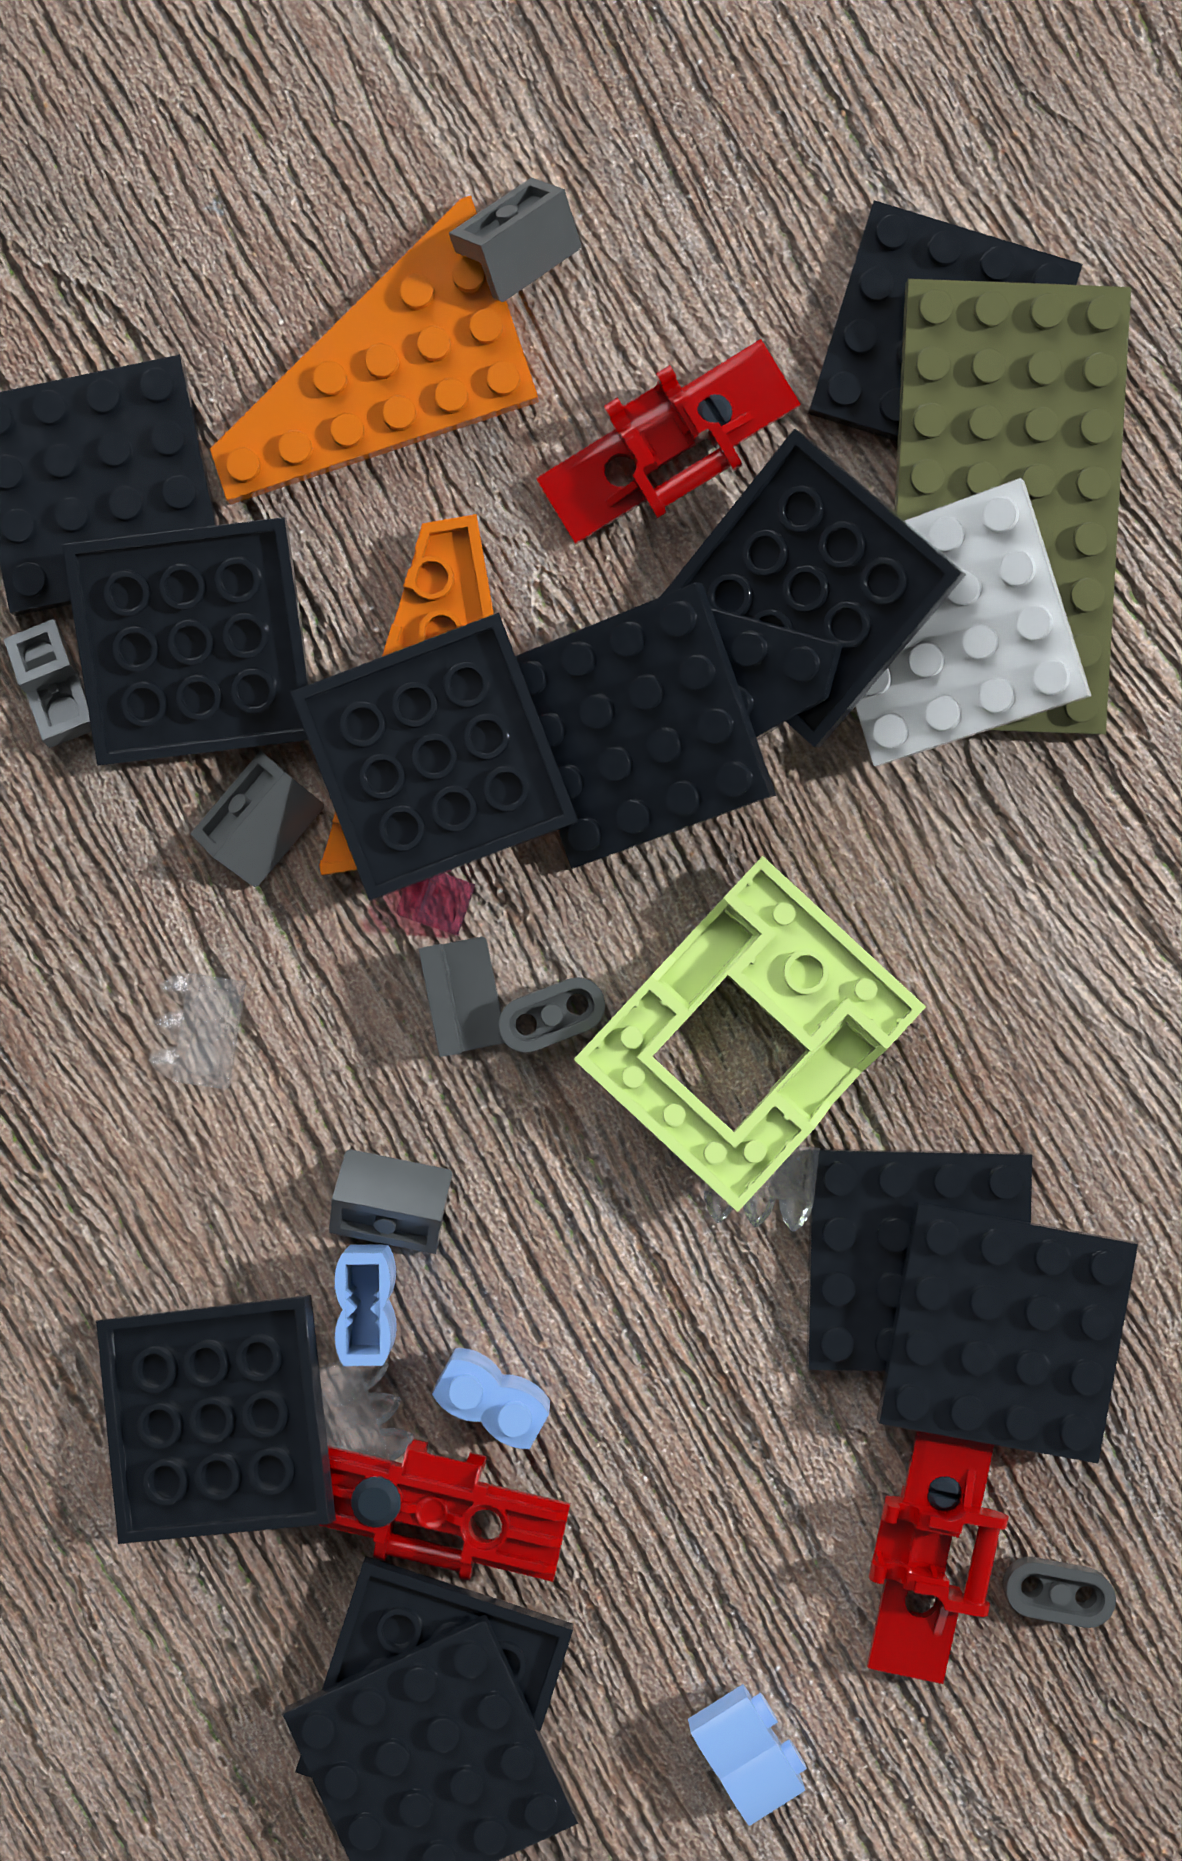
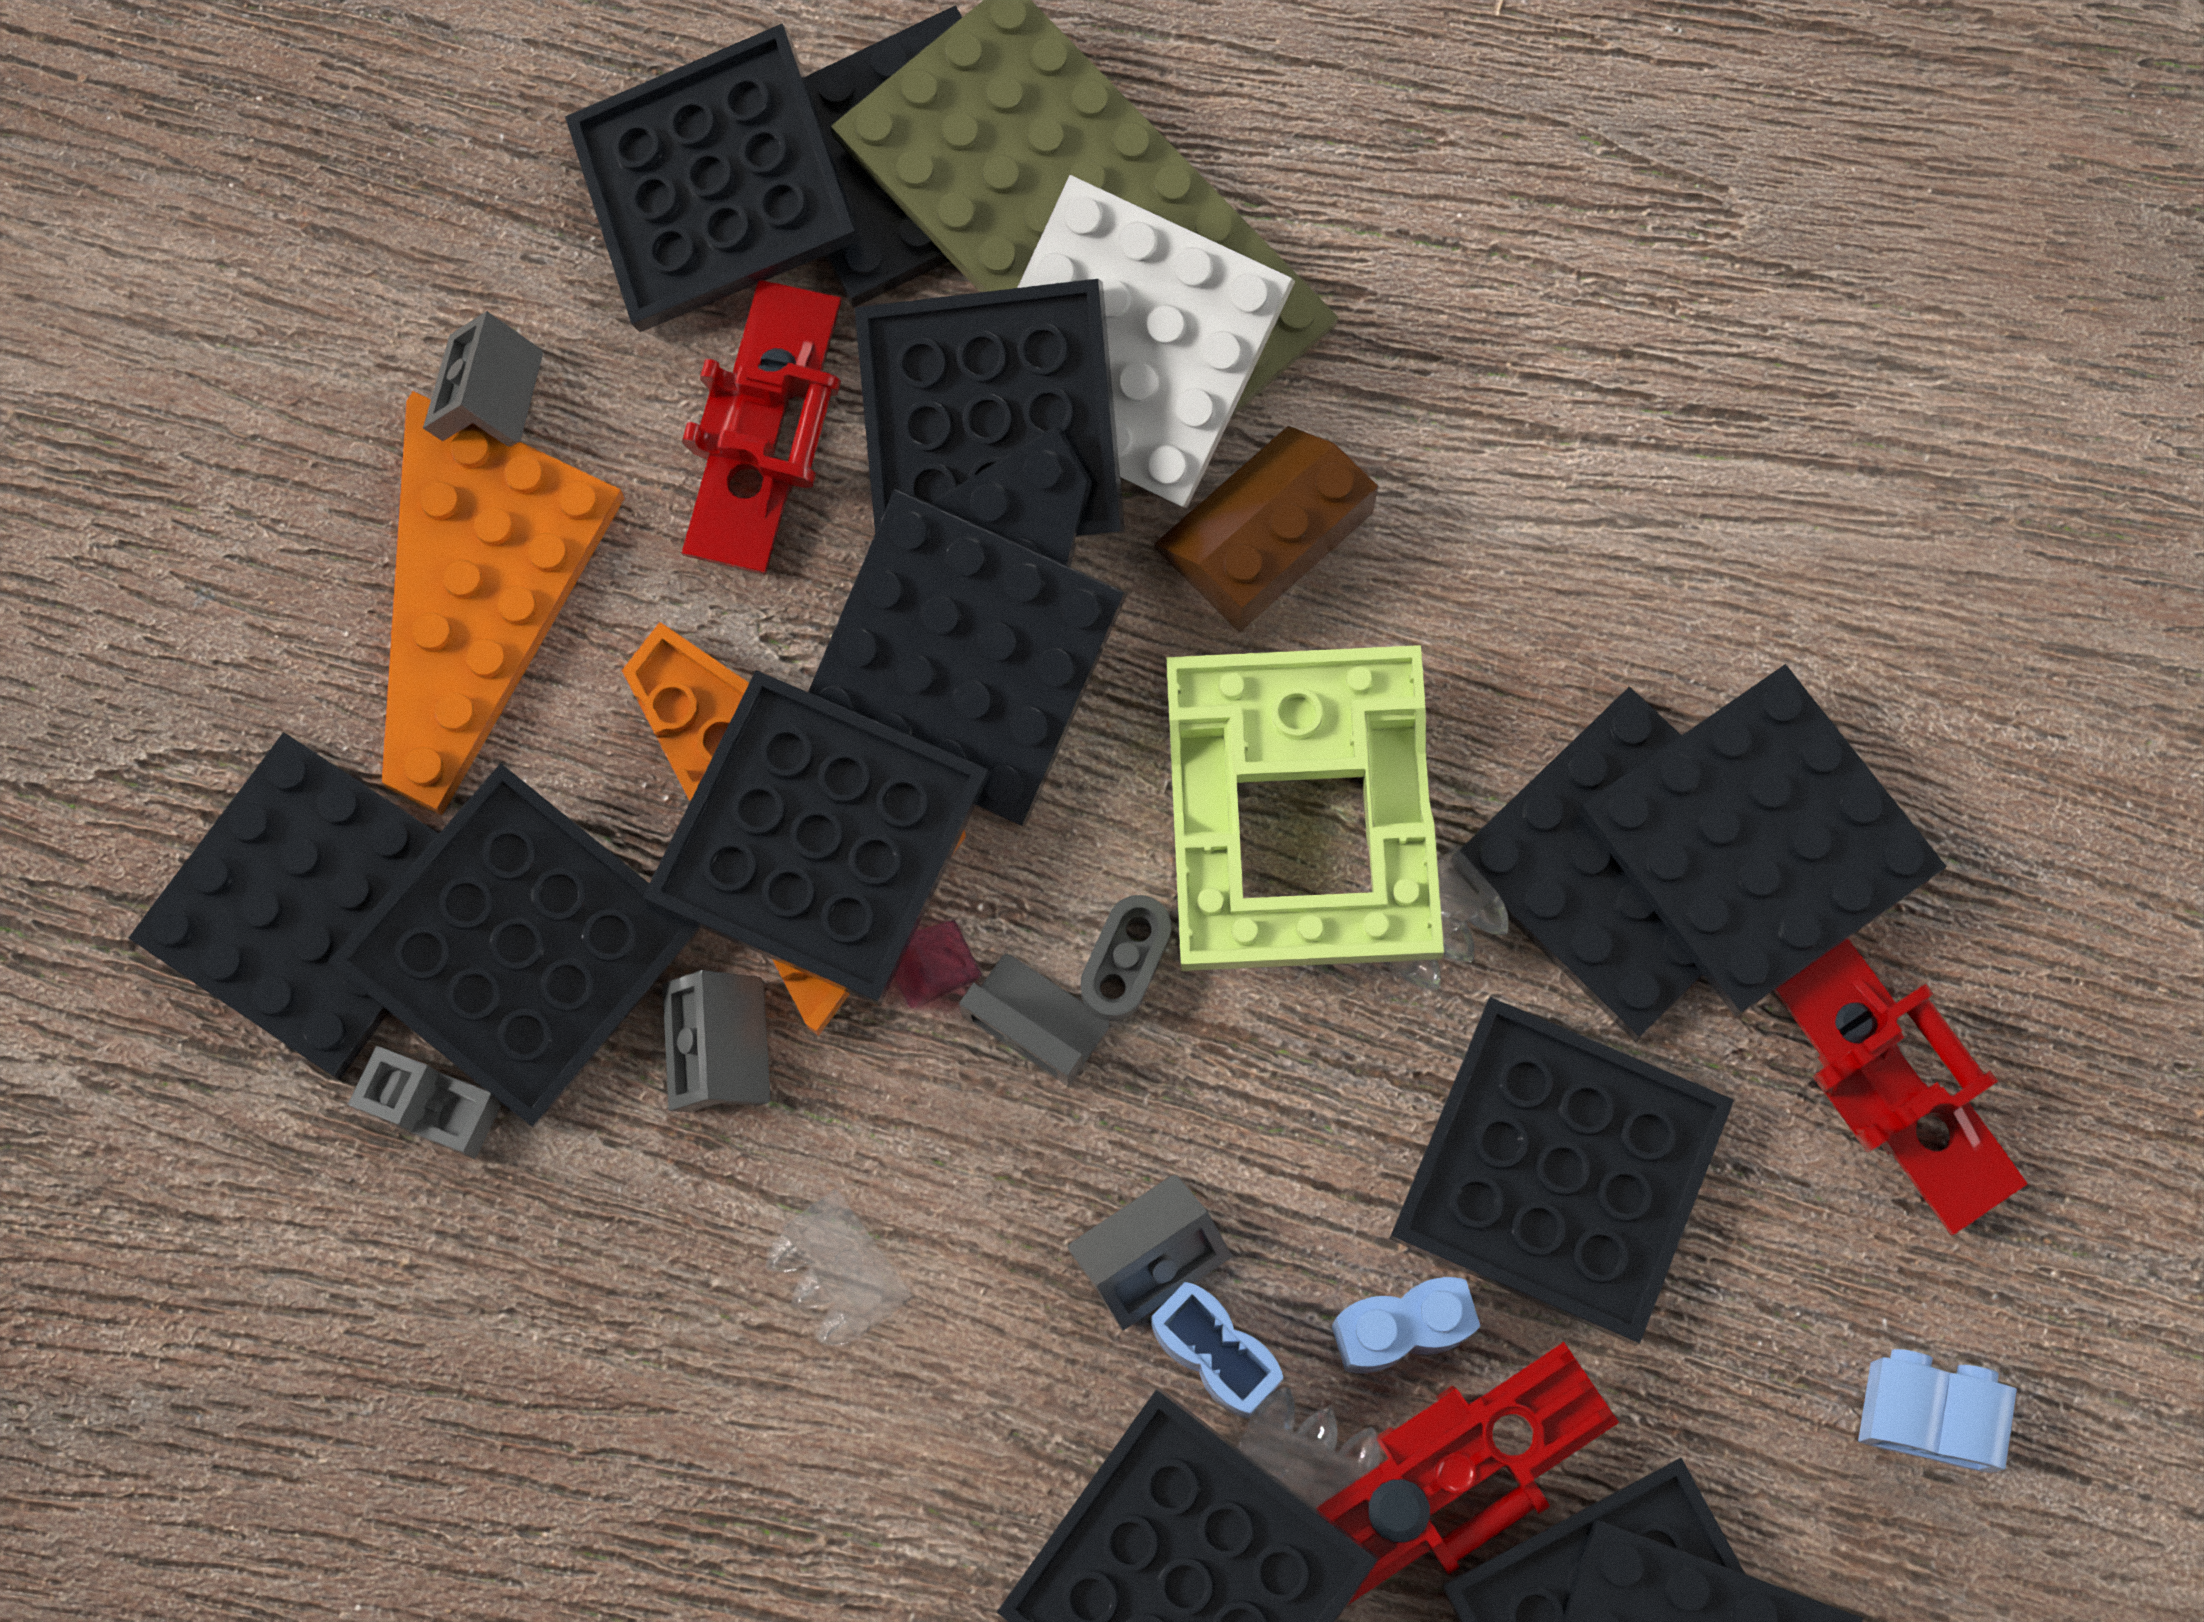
camera: 45 degrees left, 15 degrees down
dark grey plate [1003,1556,1116,1628] -> none
none -> black plate [565,23,861,332]
none -> reddish brown slope [1154,426,1379,633]
none -> black plate [1389,997,1734,1346]

